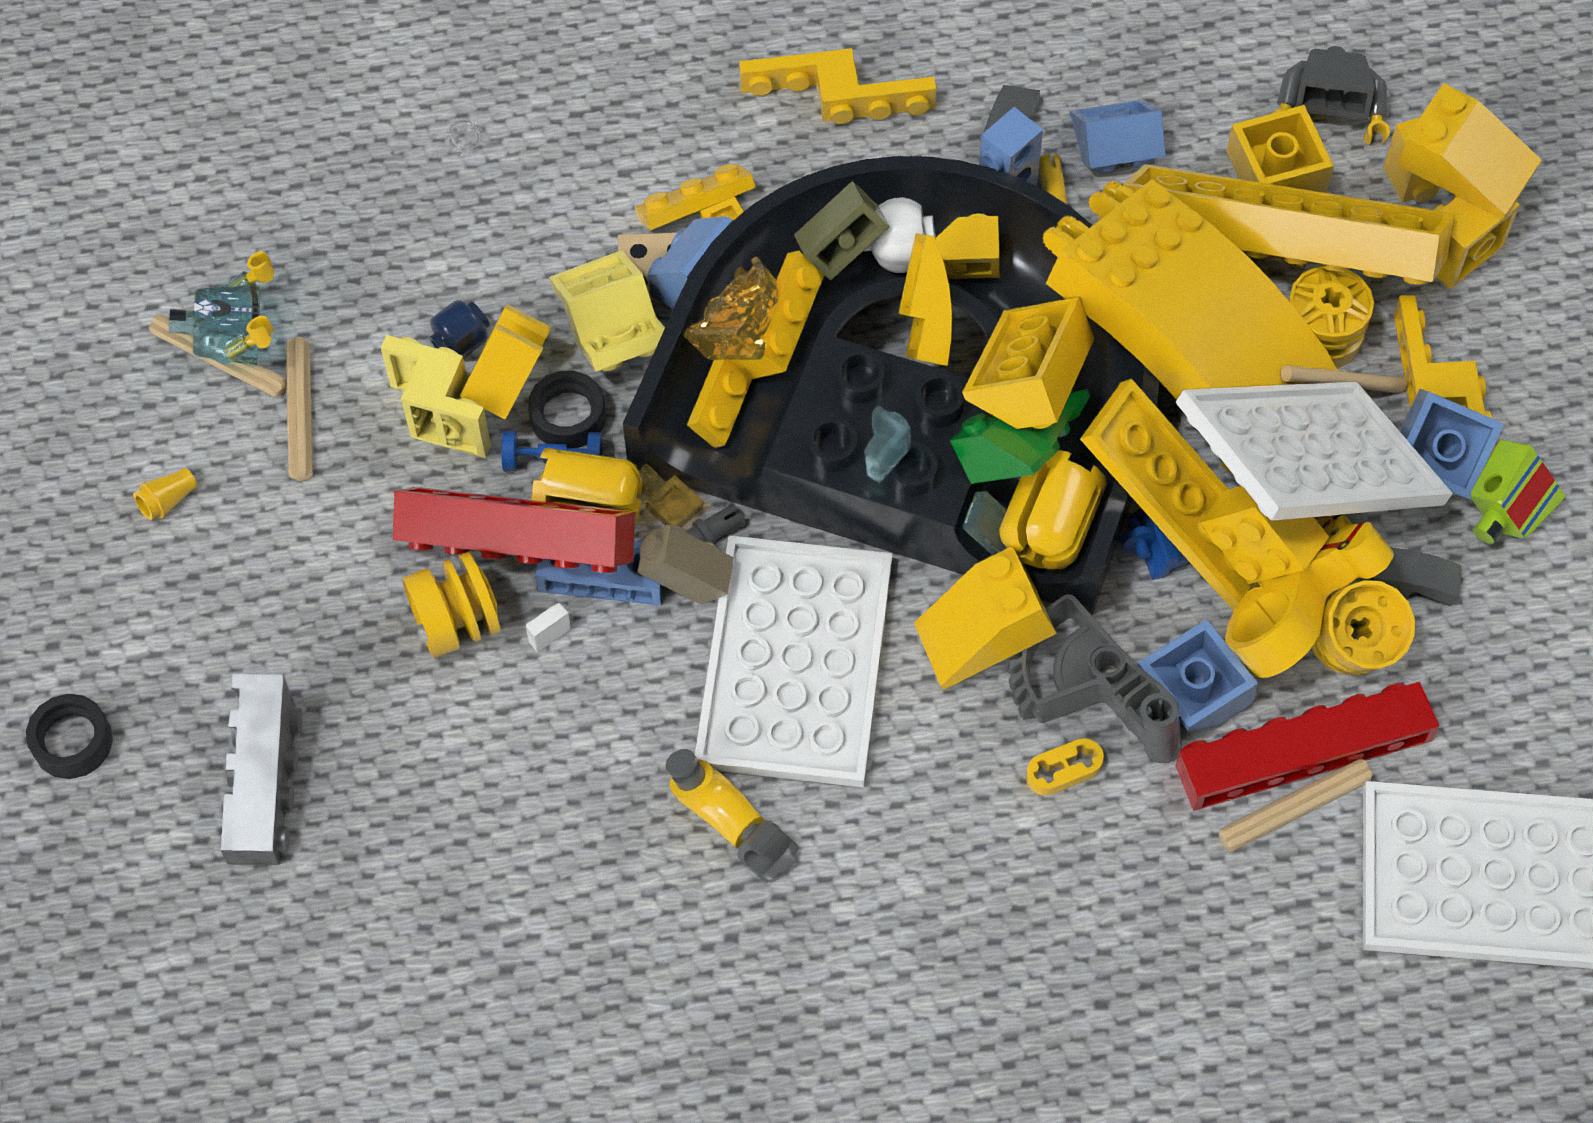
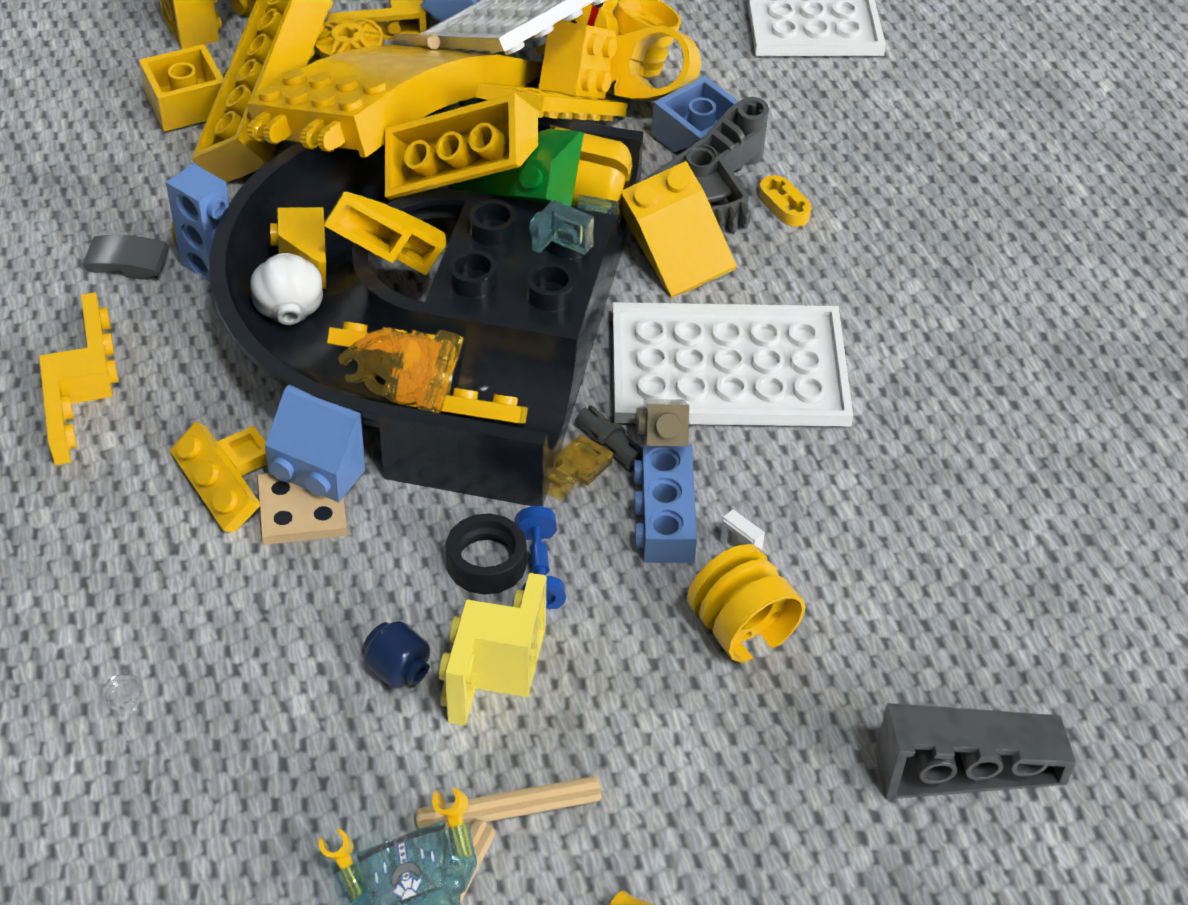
camera: 100 degrees left, 15 degrees down
brick [393,487,635,573] -> none
yellow piece [460,304,551,419] -> none
yellow cylinder [531,448,642,523] -> none
light yellow bracket [549,250,665,372] -> none
piece [666,749,800,883] -> none
olive brick [794,181,890,280] -> none
medium blue slope [1069,99,1166,173] -> none
red brick [1175,681,1439,811] -> none
tan axle [1218,759,1373,852] -> none
dark grey torso [1273,46,1390,146] -> none

